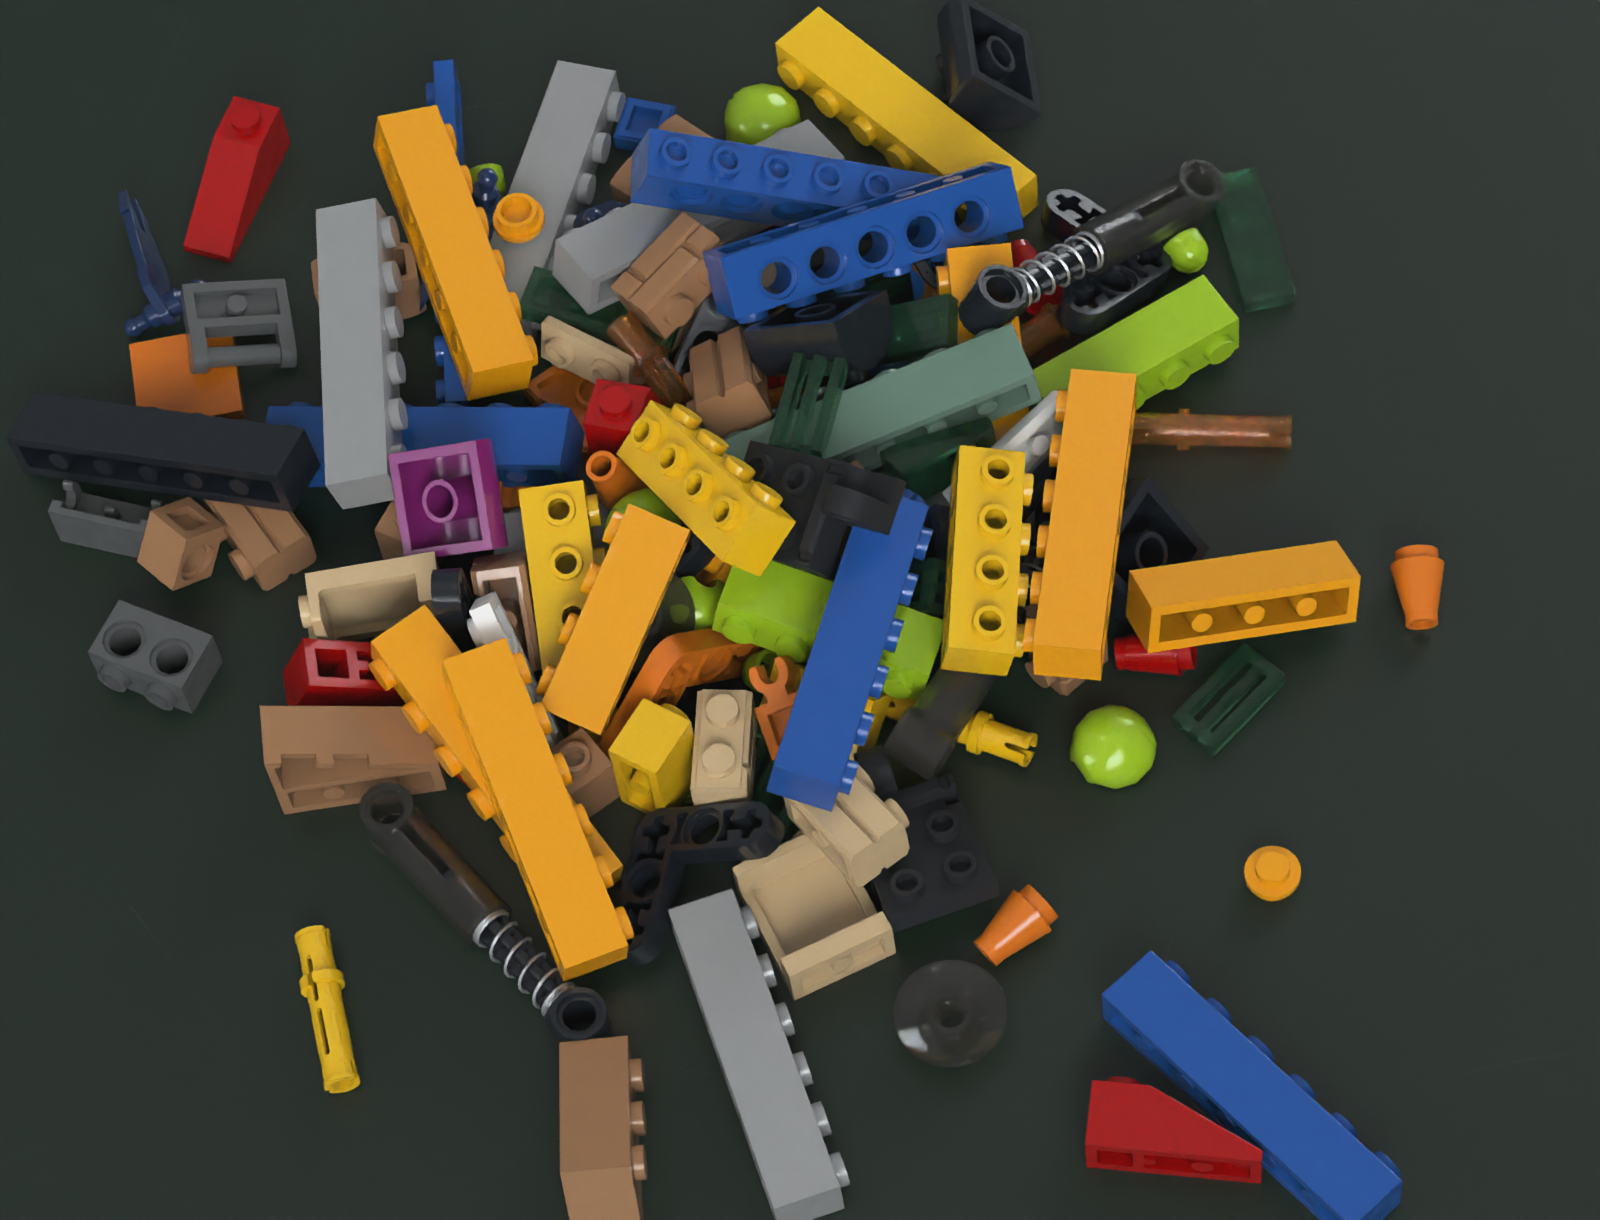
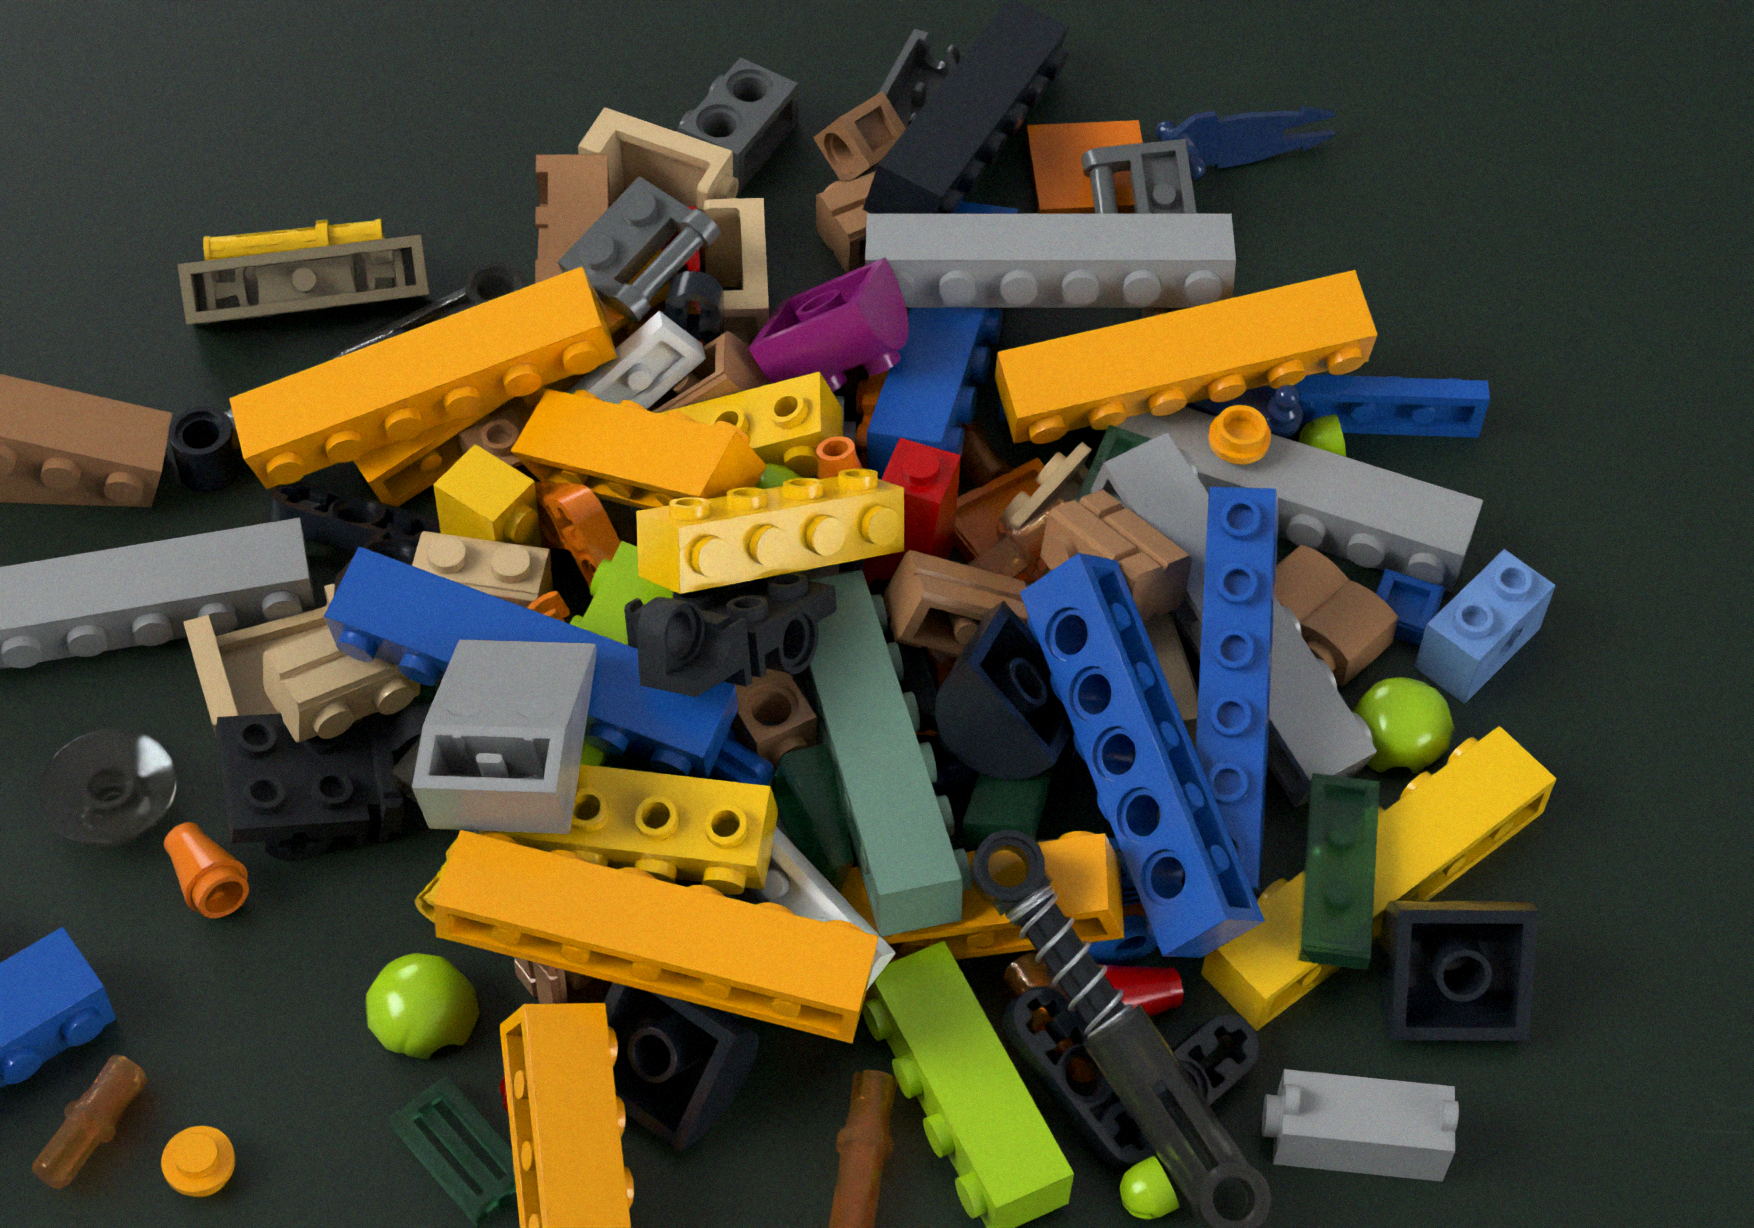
camera: 85 degrees right, 5 degrees down
red slope [183,96,291,263] -> none
clear green tile [768,352,849,458] -> none
none -> clear orange axle [32,1055,148,1190]
none -> dark tan brick [177,234,430,325]
none -> light grey slope [412,639,597,834]
none -> dark grey plate [557,176,721,323]
none -> tan panel [578,107,739,267]
none -> light grey brick [1262,1069,1459,1182]
none -> clear green tile [1298,773,1380,970]
none -> medium blue brick [1414,549,1556,704]

